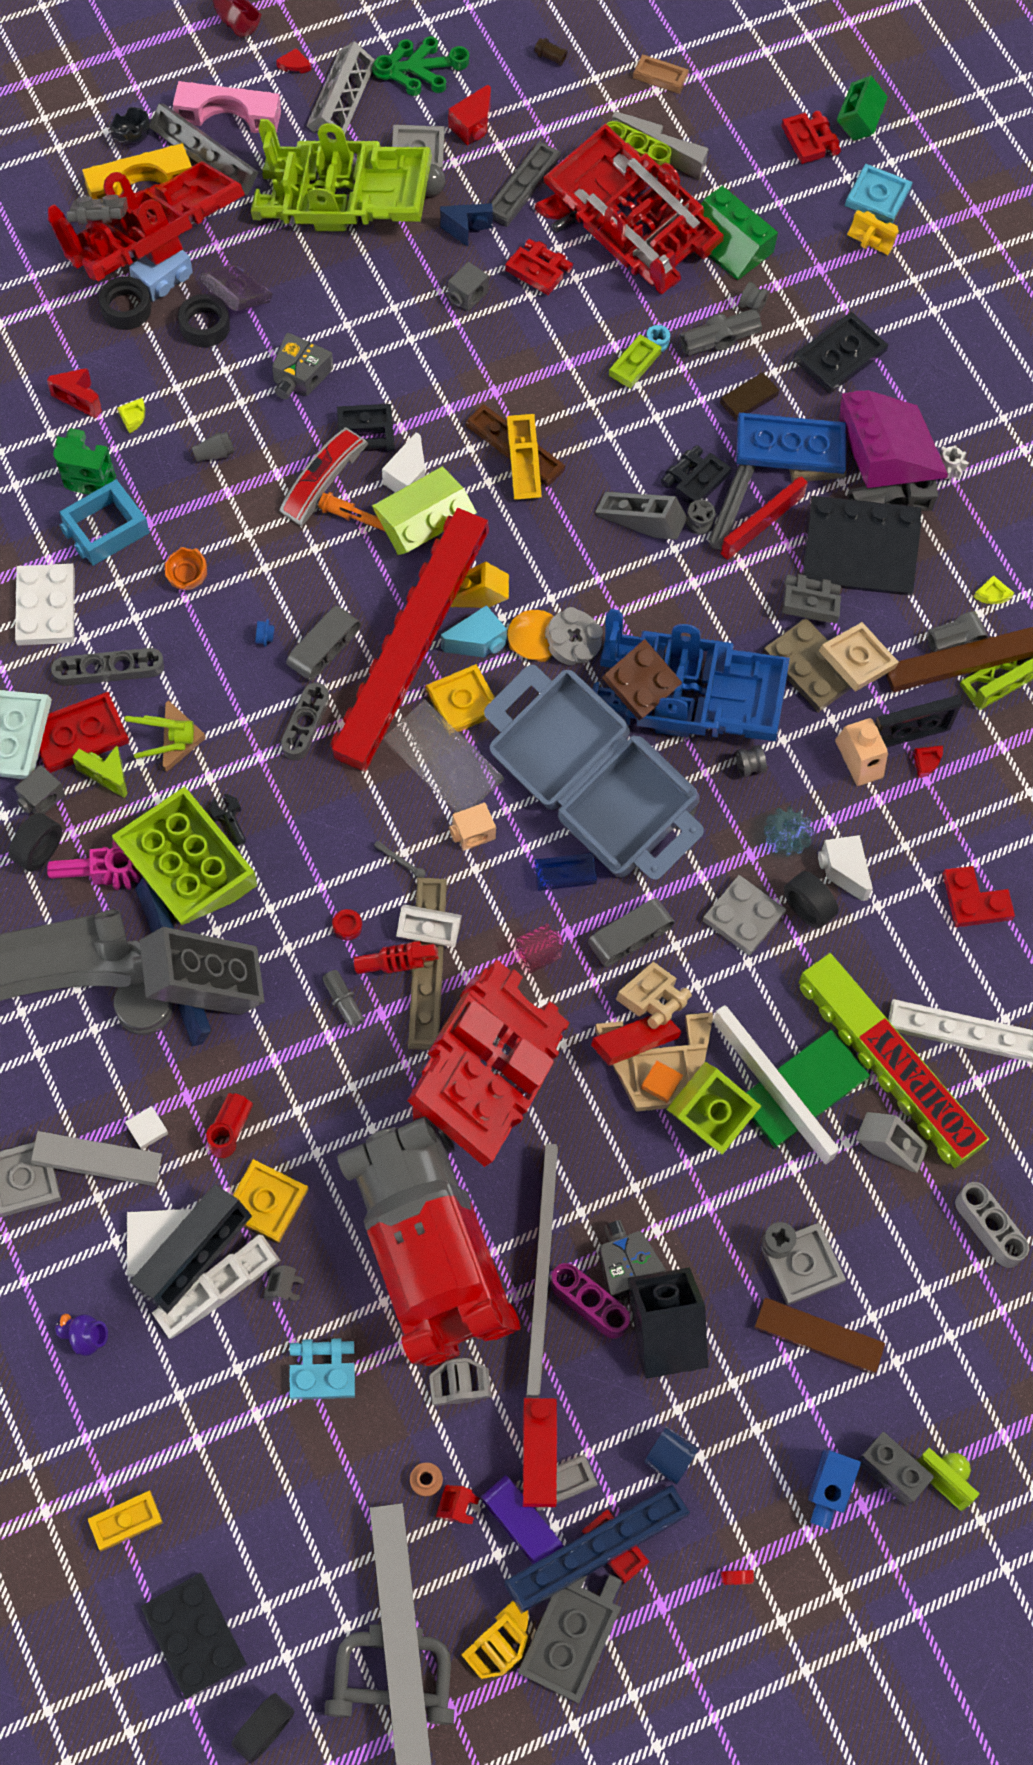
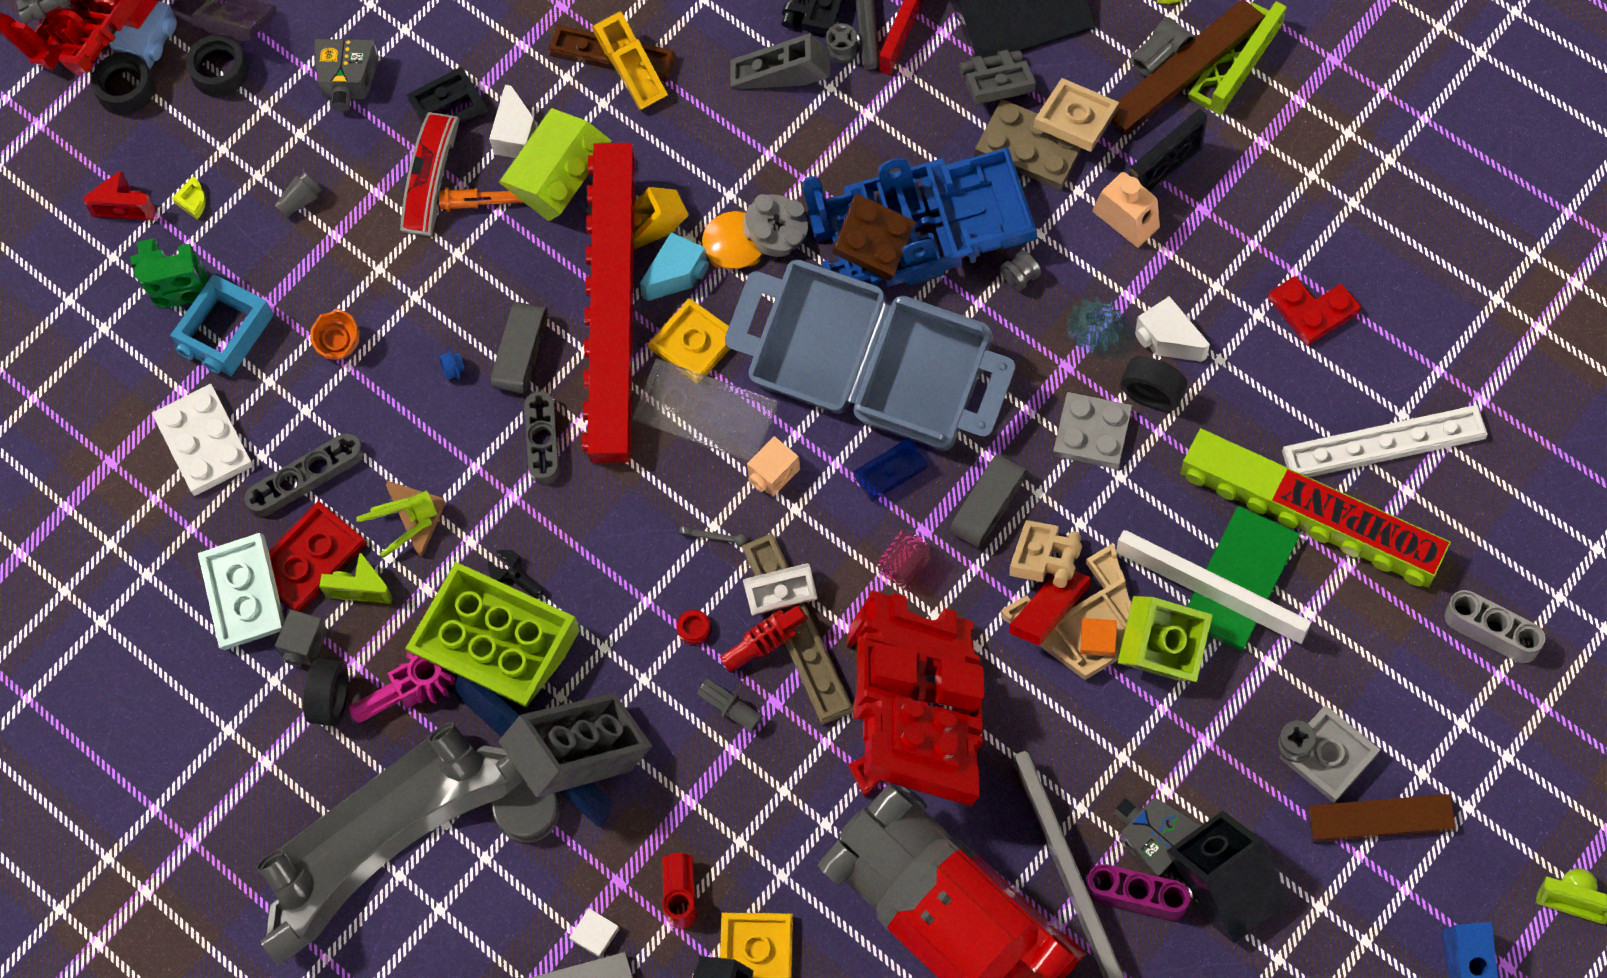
camera: 15 degrees left, 0 degrees up
light grey slope [856,1112,928,1173] -> none
dark grey brick [857,1431,934,1507] -> none
red tile [913,745,943,778] -> none

